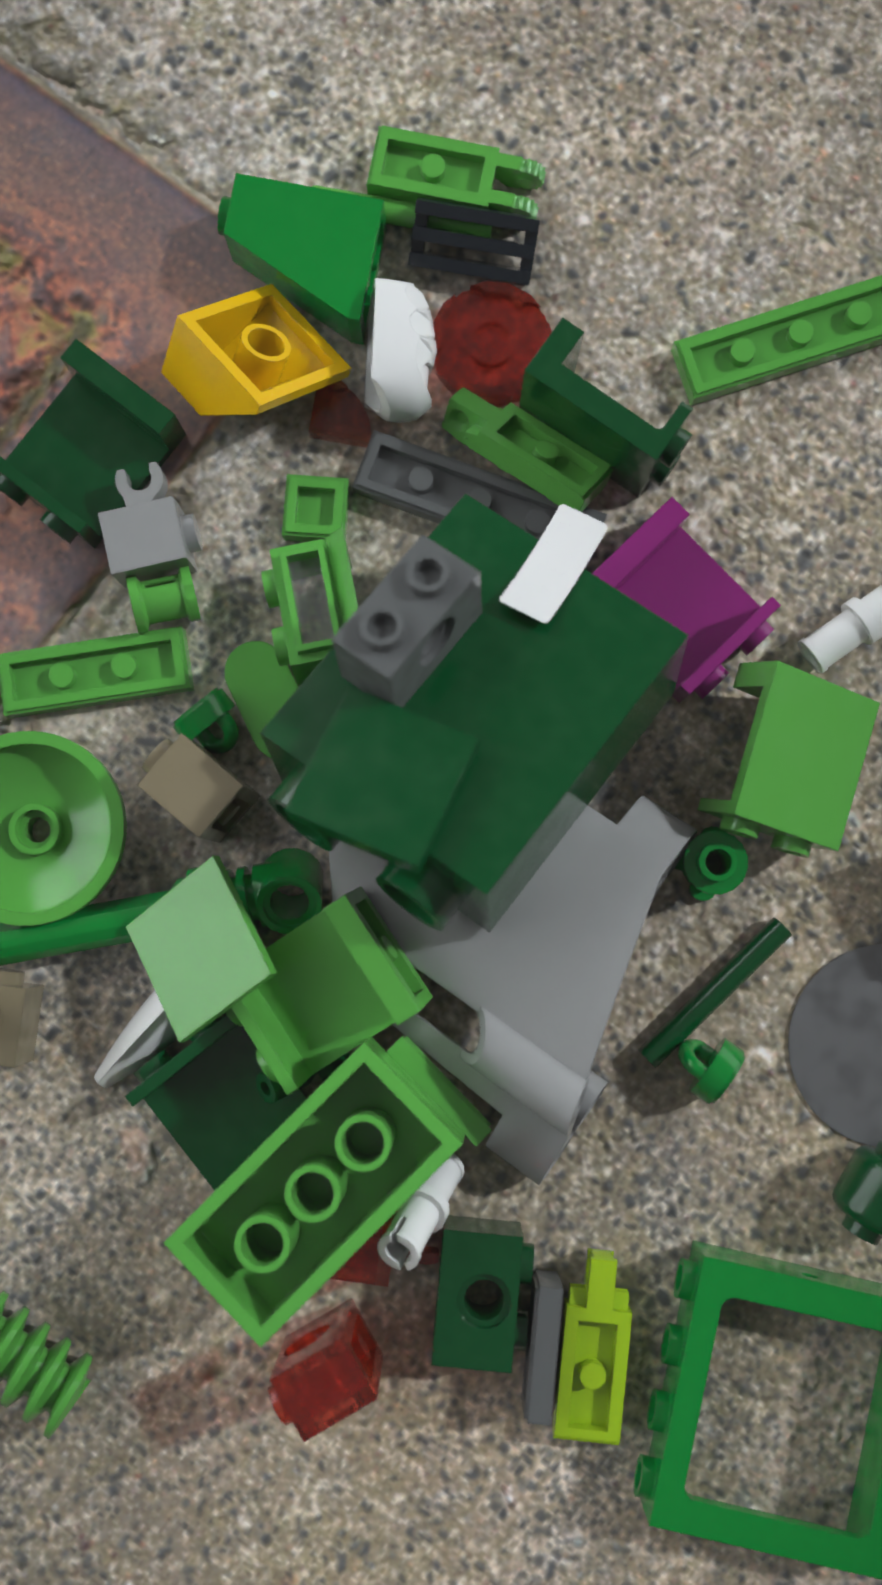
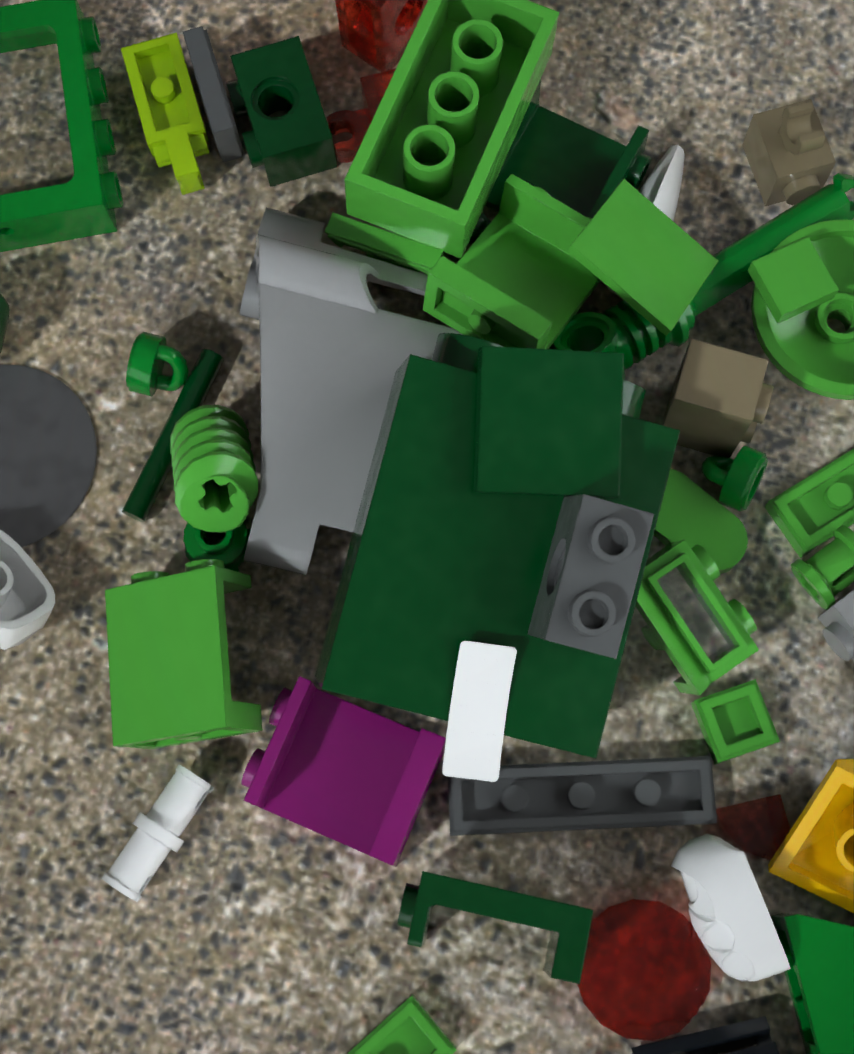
camera: 160 degrees right, 10 degrees down
white pin [378,1154,465,1270] -> none
bright green hinge [441,387,613,512] -> none
none -> bright green piece [170,405,258,532]
none -> bright green tile [748,237,839,324]

